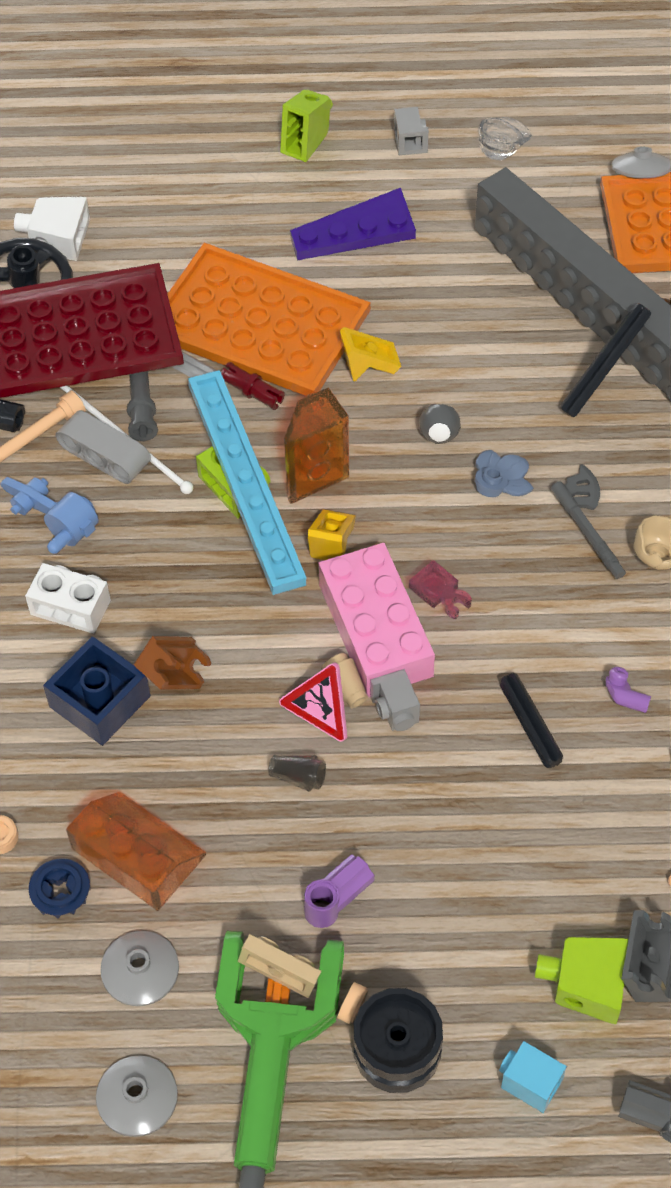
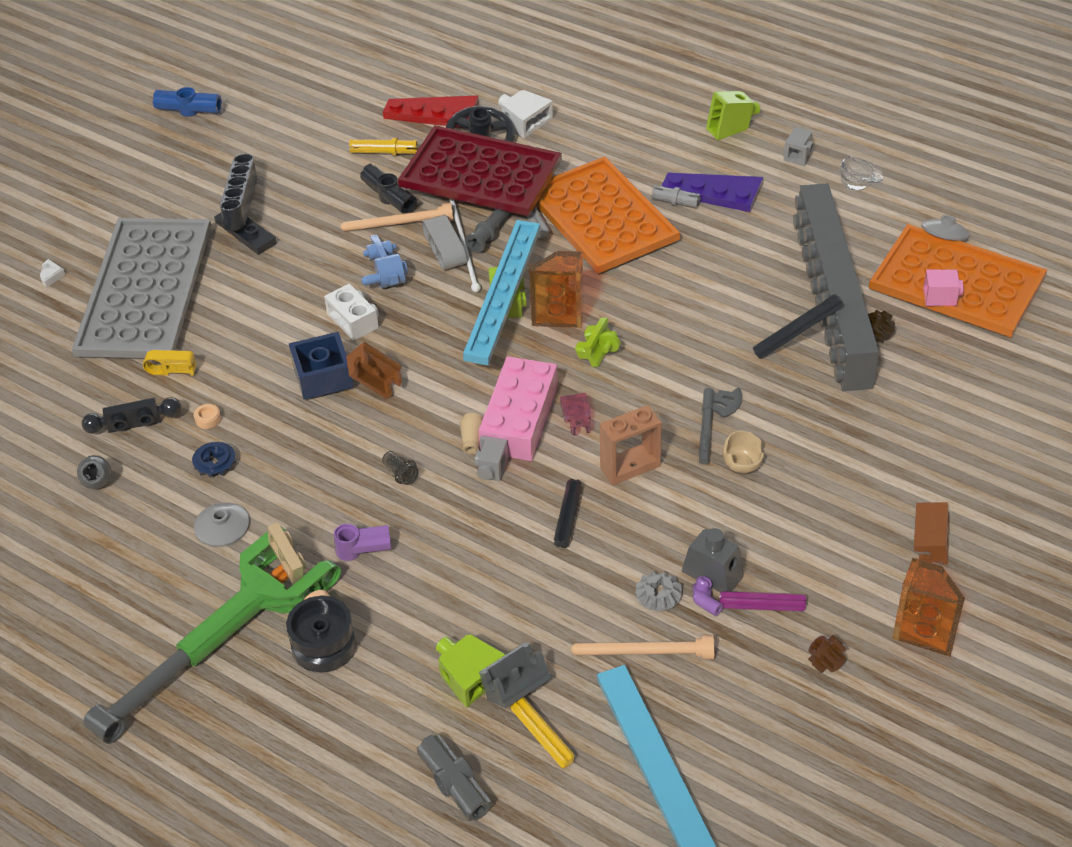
camera: 35 degrees right, 10 degrees down
clear orange slope [66,791,206,911] -> none
light grey dish [96,1056,178,1137] -> none
dark red pin [221,362,285,410] -> none
piece [279,663,348,742] -> none
yellow slope [308,509,356,560] -> none
yellow slope [340,327,401,382] -> none
dark grey piece [419,404,461,444] -> none
sand blue plate [474,450,534,497] -> none
medium azure brick [499,1041,567,1114] -> none
medium lavender arm [605,667,651,713] -> none
none -> lime hips [575,318,621,367]
none -> nougat window [600,405,662,486]
none -> light grey pin [652,185,701,209]

